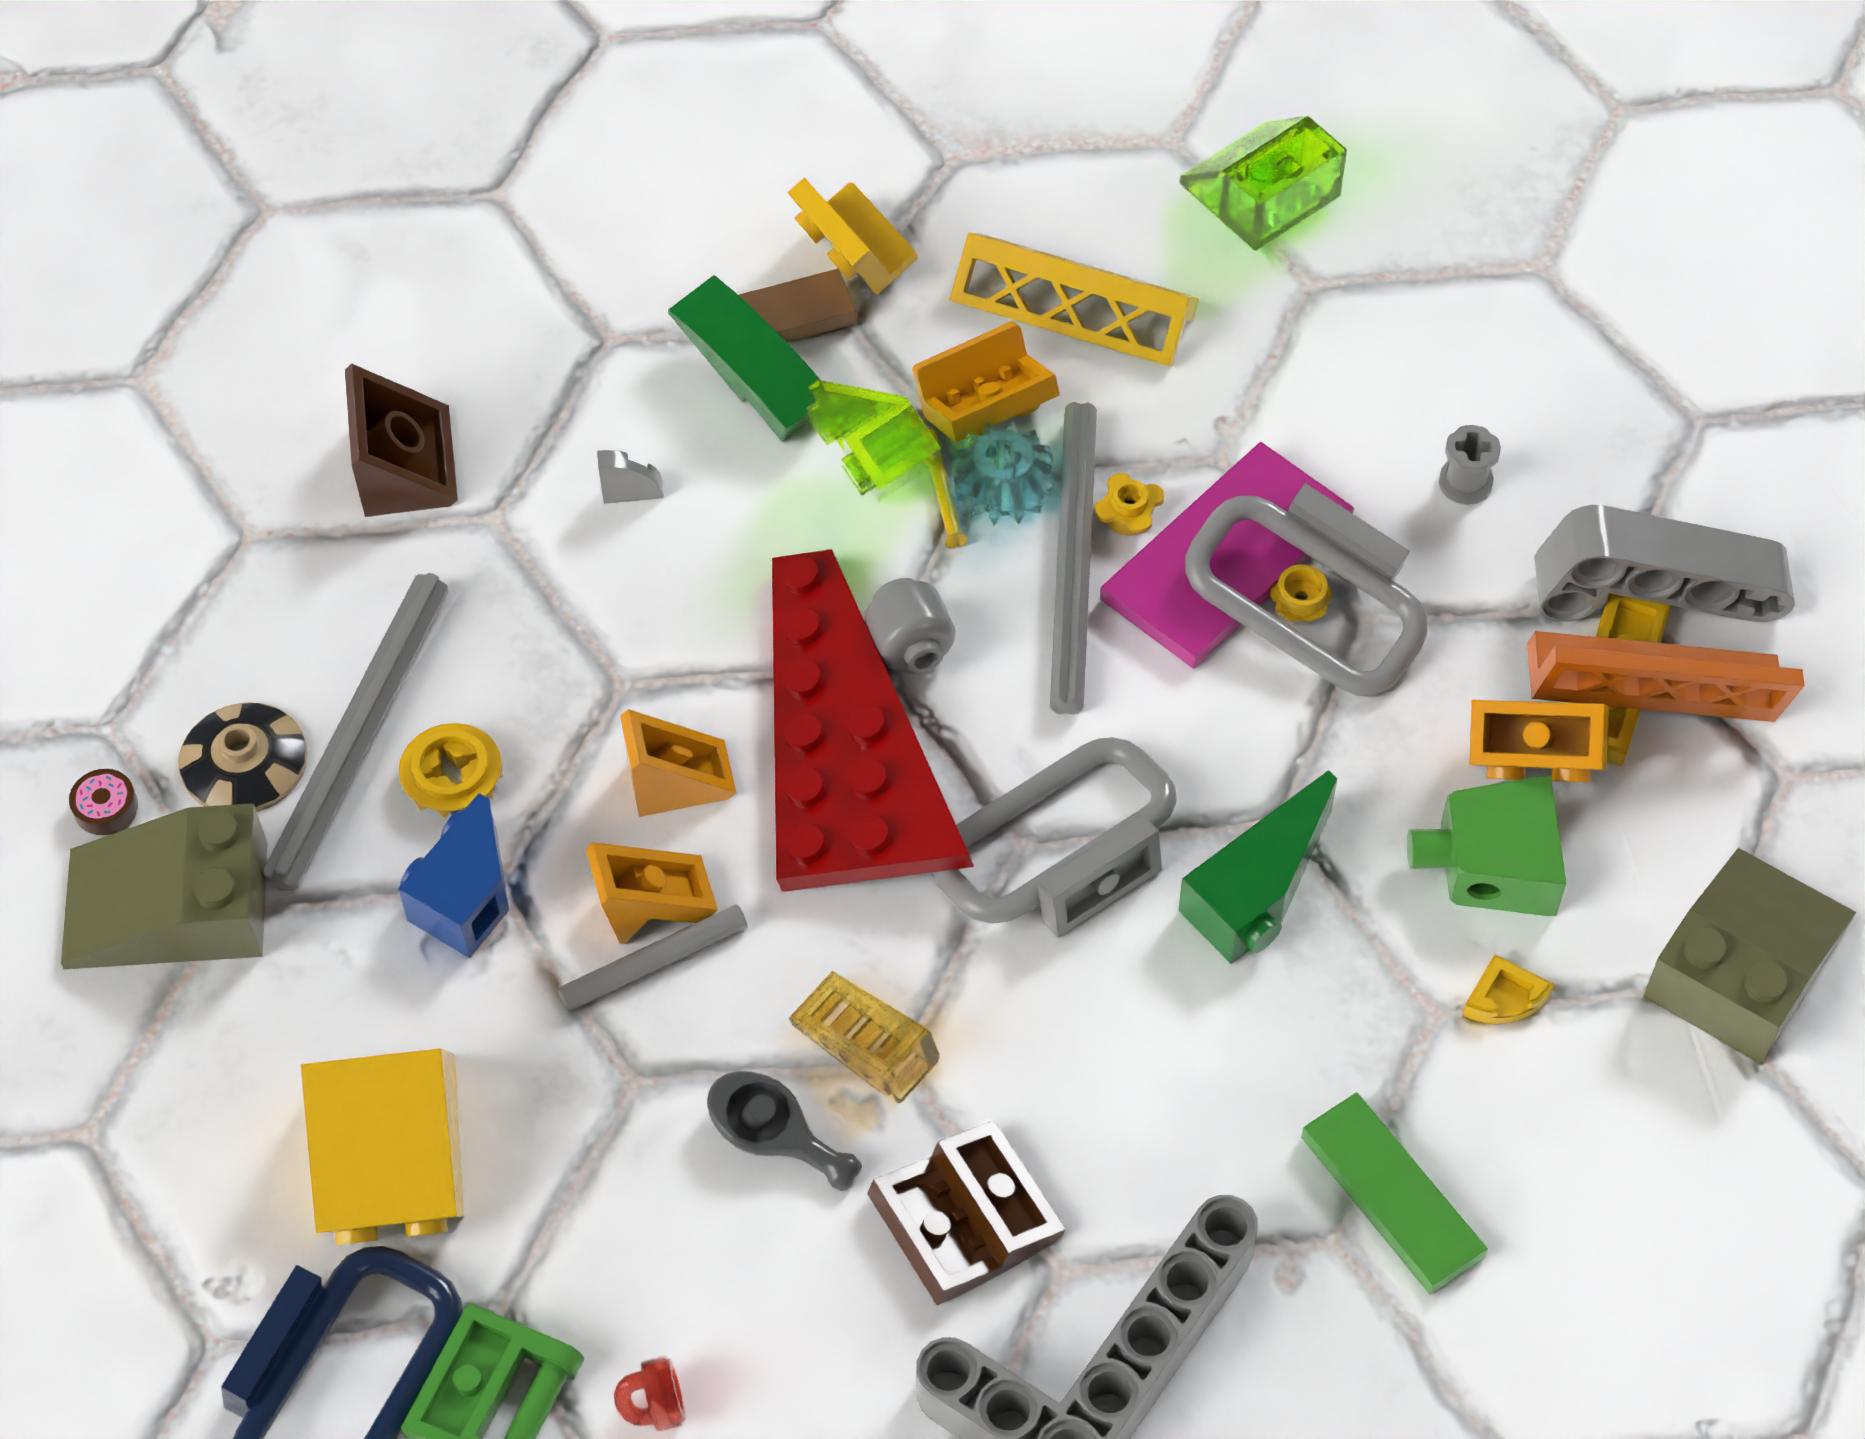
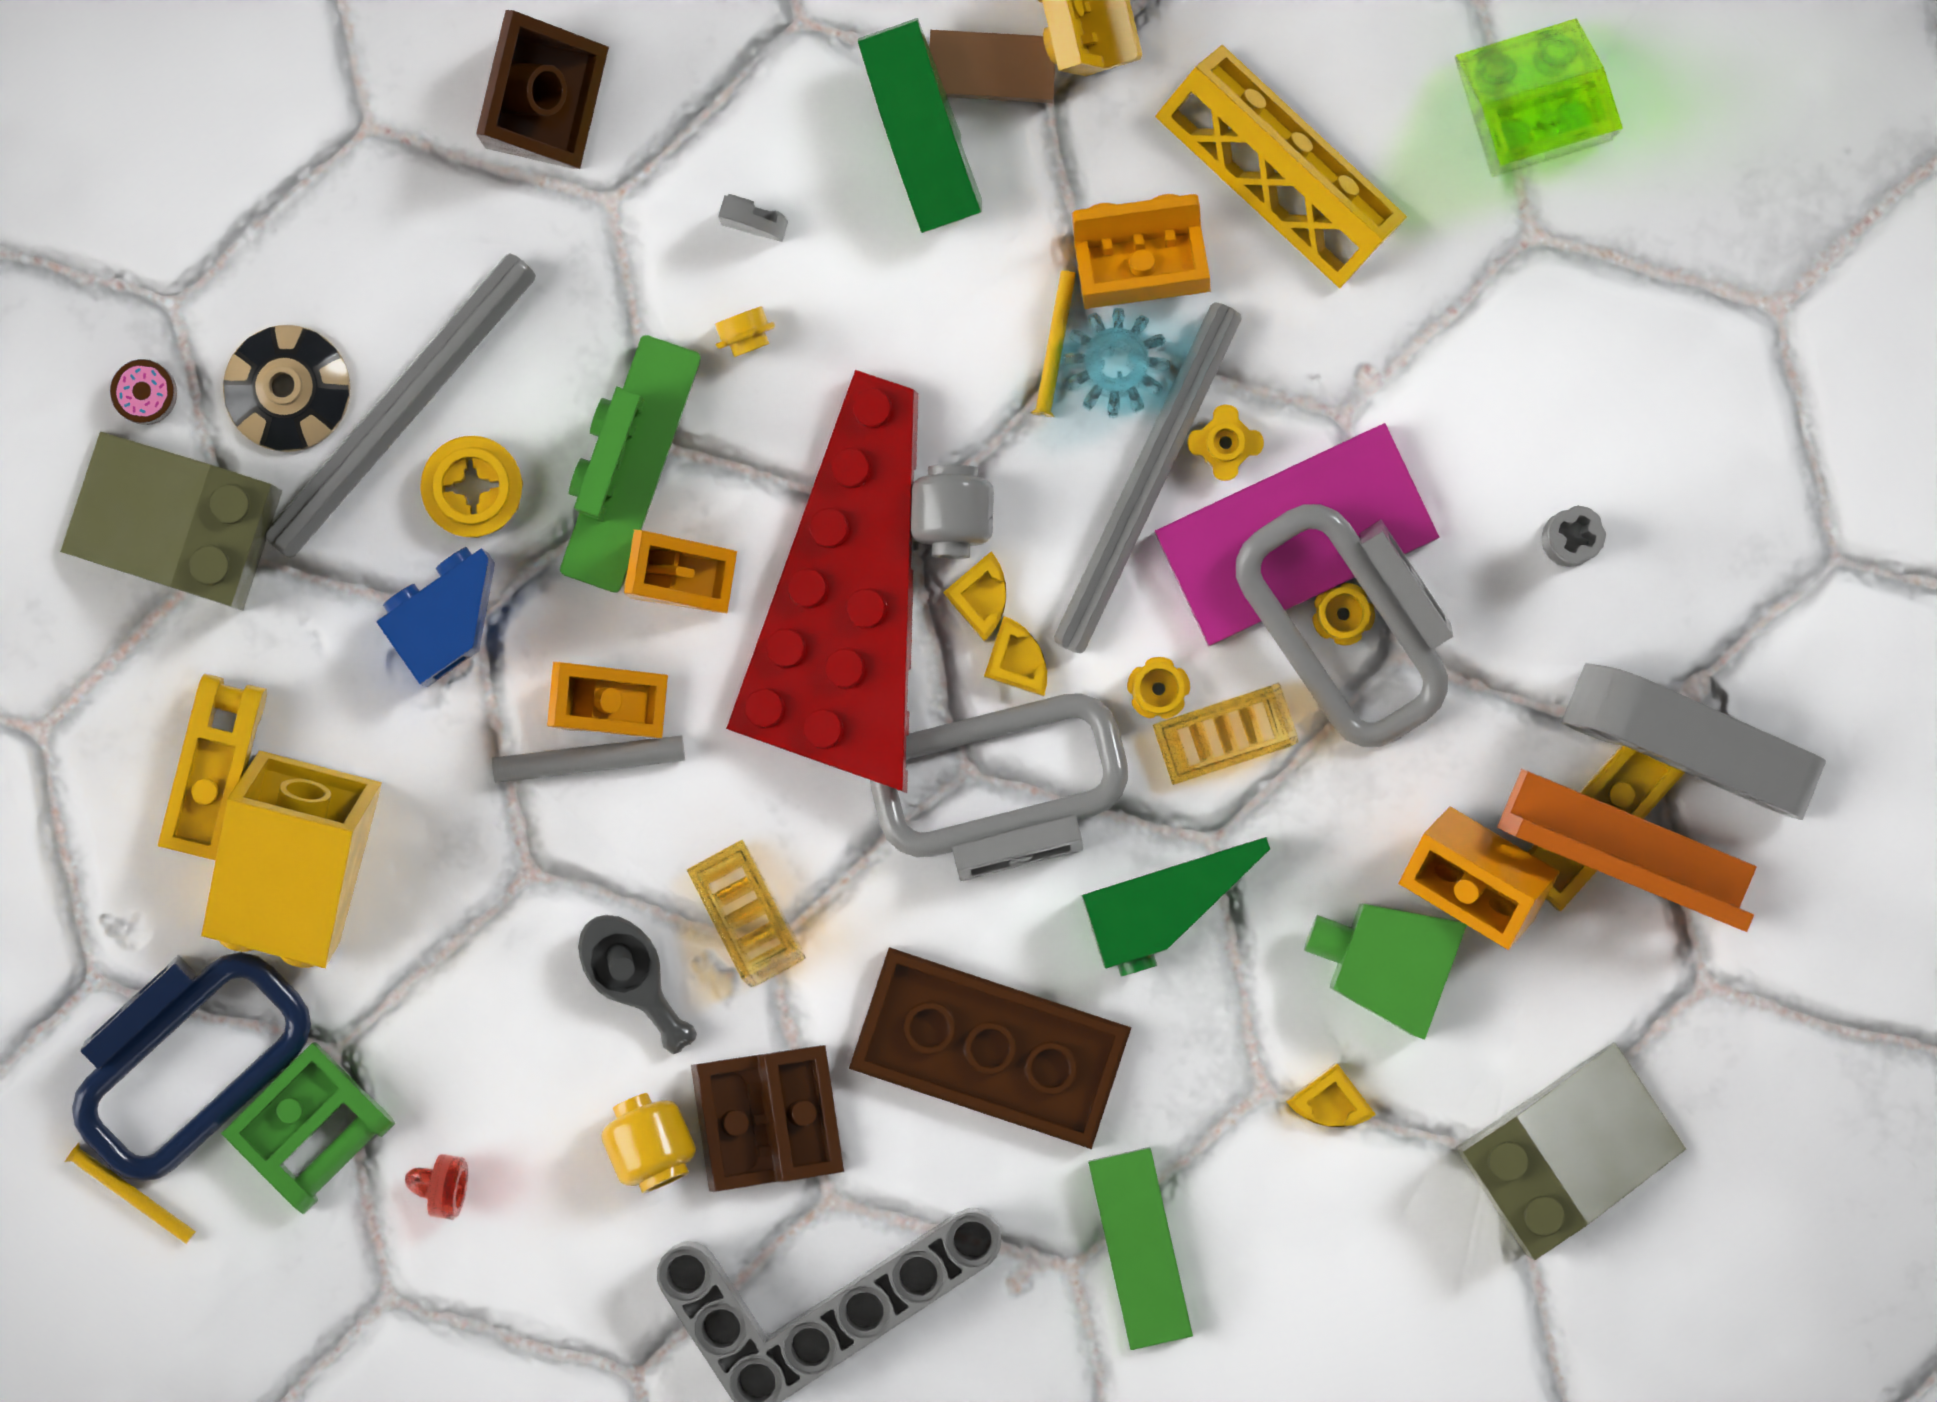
camera: 25 degrees right, 30 degrees up
clear neon green slope [806,380,941,503] -> none
none -> yellow plate [157,673,267,860]
none -> bright green bracket [560,335,701,593]
none -> yellow head [601,1093,696,1193]
none -> yellow plate [715,306,775,357]
none -> reddish brown tile [849,947,1132,1149]
none -> yellow tile [943,551,1006,642]
none -> yellow tile [984,616,1047,697]
none -> yellow plate [1127,657,1190,719]
none -> clear yellow slope [1152,682,1299,785]

